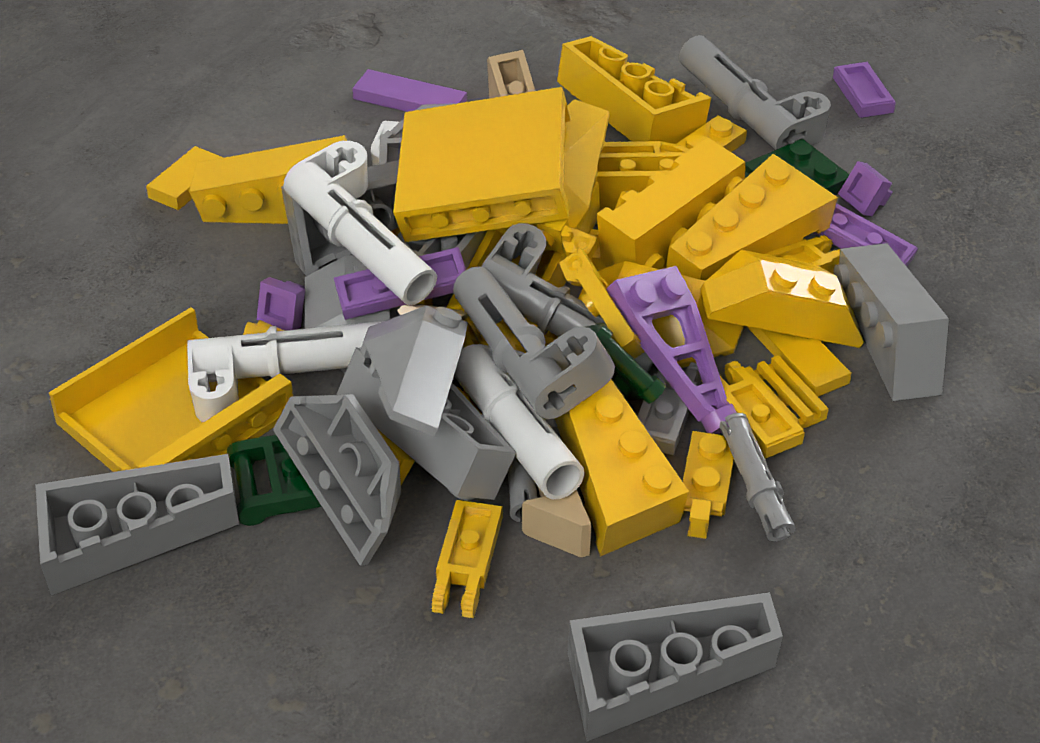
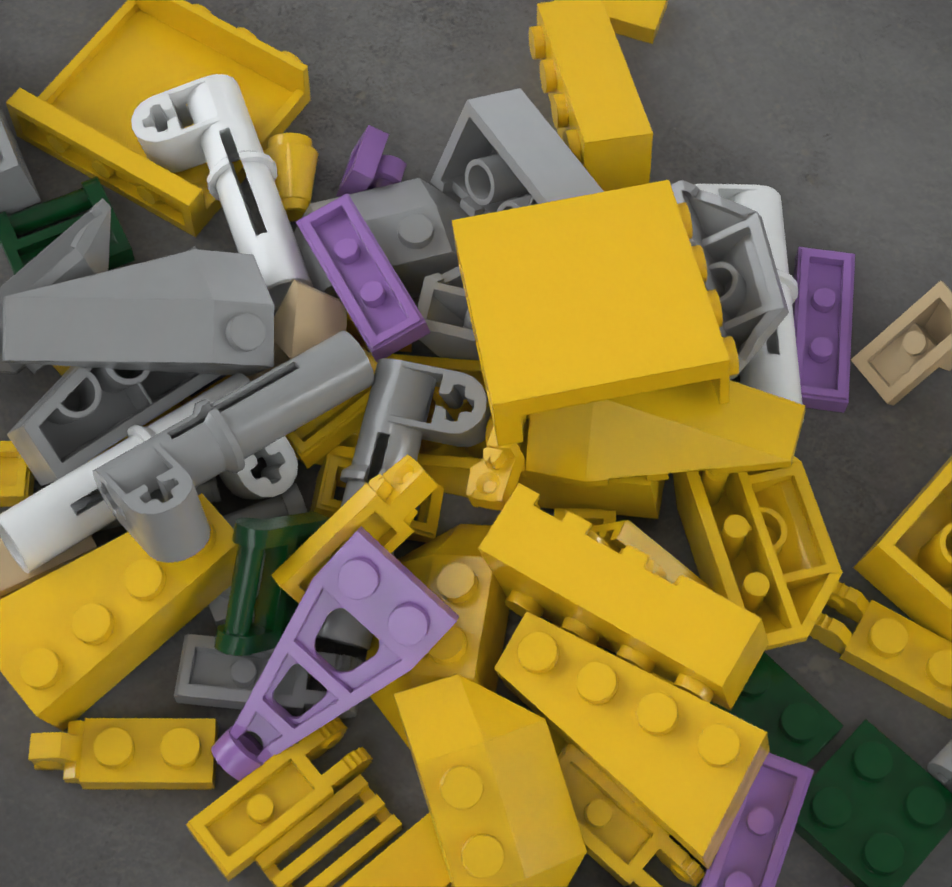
camera: 75 degrees right, 20 degrees up
white piece [283,141,437,305] -> none
medium lavender tile [352,69,467,112] -> none
light grey pin [719,413,796,541] -> none

